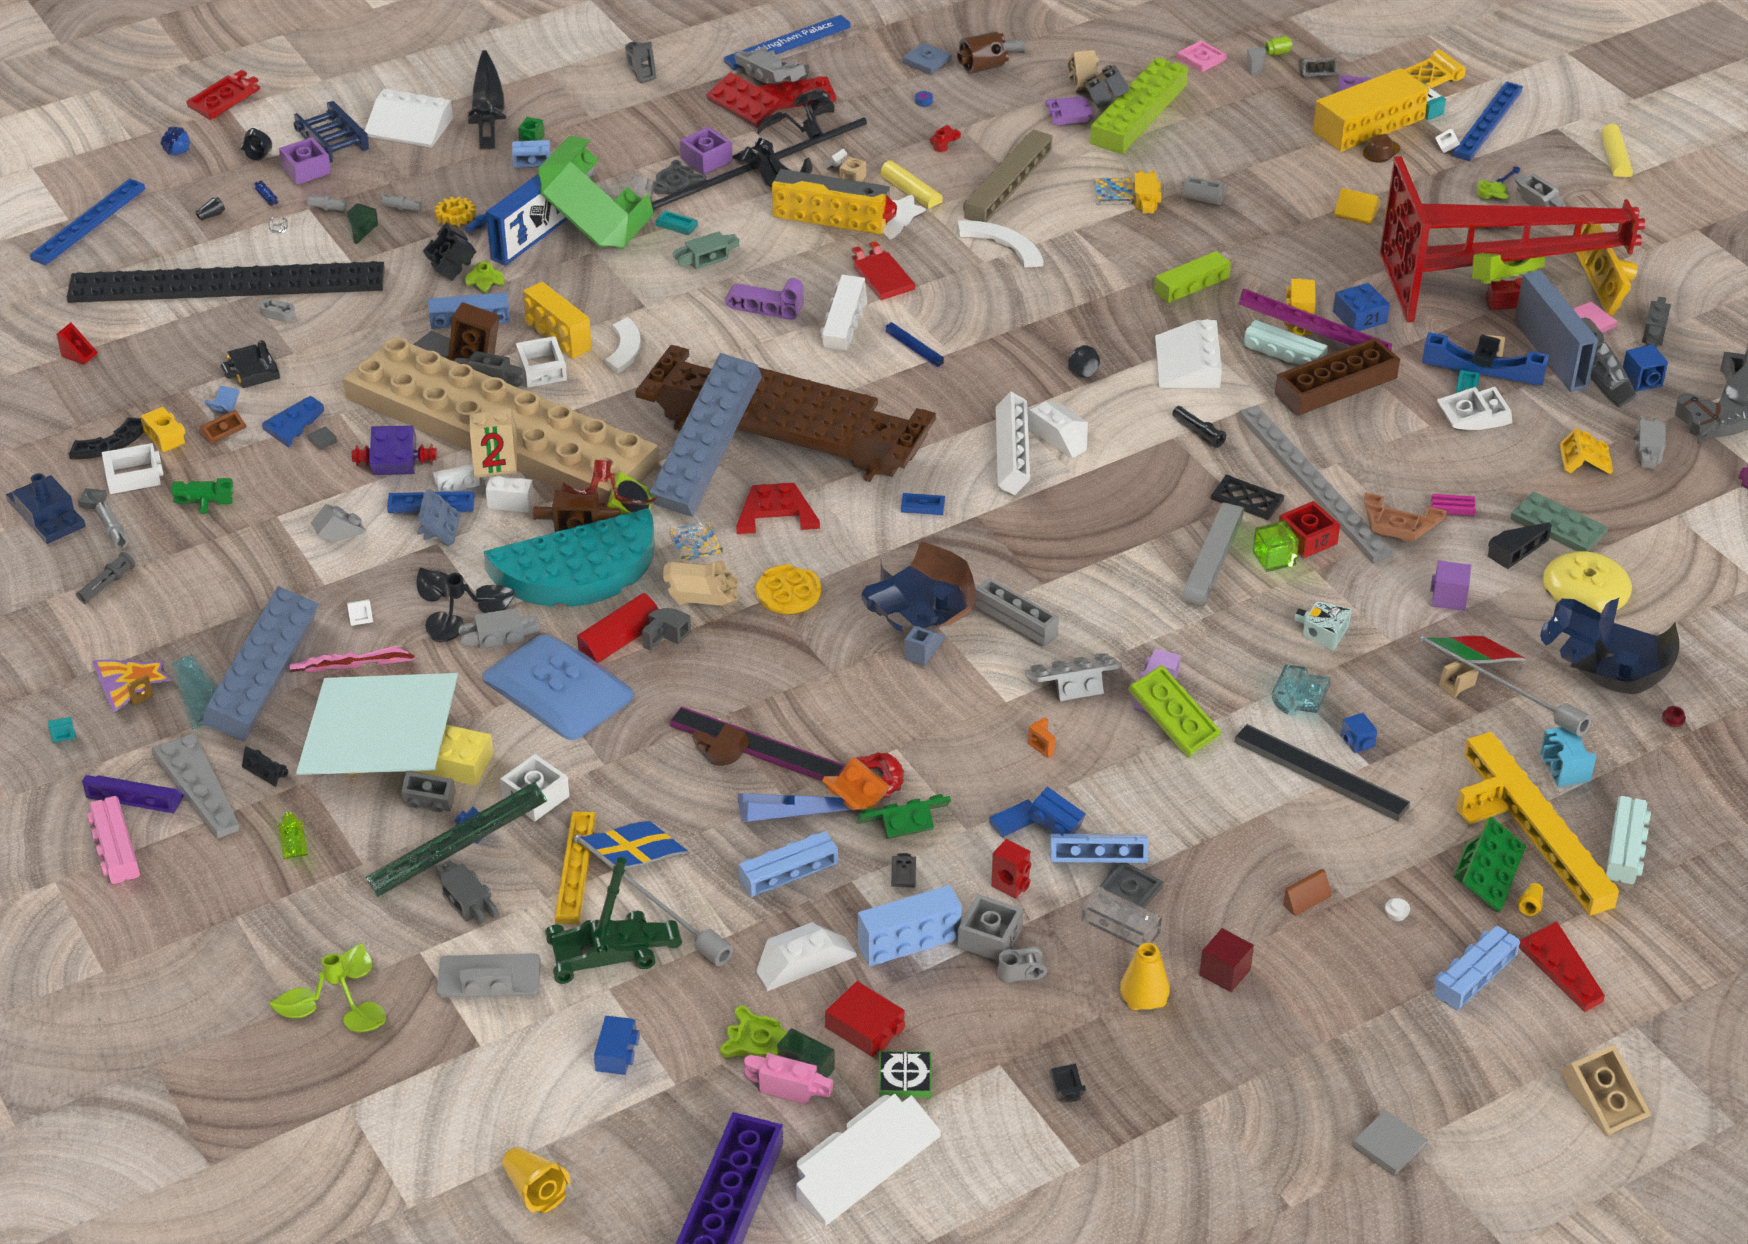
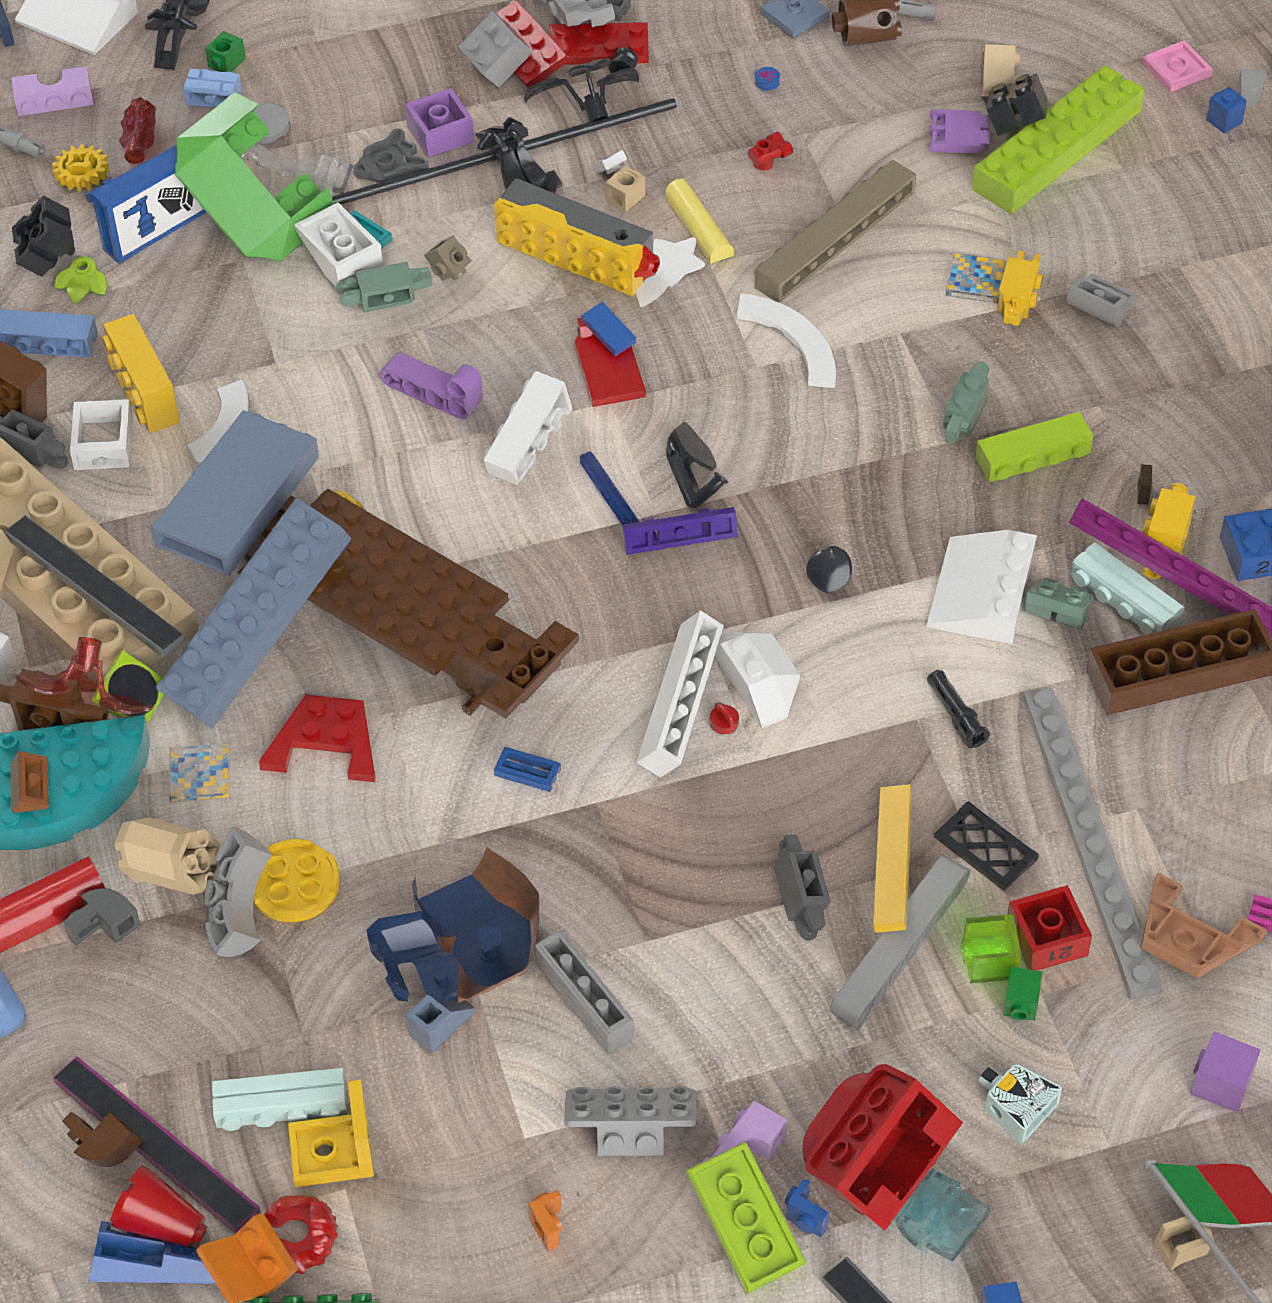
camera: 15 degrees right, 10 degrees up
none -> black tile [4,515,185,658]
none -> dark orange slope [10,751,49,812]
none -> lavender arch [11,66,94,116]
none -> red cone [110,1165,208,1247]
none -> clear red brick [119,97,156,164]
none -> sand blue brick [151,410,319,576]
none -> light grey brick [204,826,272,957]
none -> light aqua brick [212,1068,347,1131]
none -> yellow bracket [288,1080,374,1188]
none -> white slope [294,203,383,287]
none -> dark tan brick [424,235,472,281]
none -> light grey brick [458,10,533,87]
none -> blue tile [581,301,636,356]
none -> dark purple hinge [622,507,738,555]
none -> black piece [666,422,728,508]
none -> red tile [710,702,739,735]
none -> dark grey hinge [774,835,831,941]
none -> blue bracket [785,1178,829,1237]
none -> red brick [802,1064,963,1231]
none -> yellow tile [873,784,912,933]
none -> sand green hinge [943,361,990,444]
none -> green brick [1003,967,1043,1021]
none -> sand green plate [1025,578,1094,630]
none -> dark brown tile [1137,464,1152,505]
none -> blue brick [1206,87,1247,134]

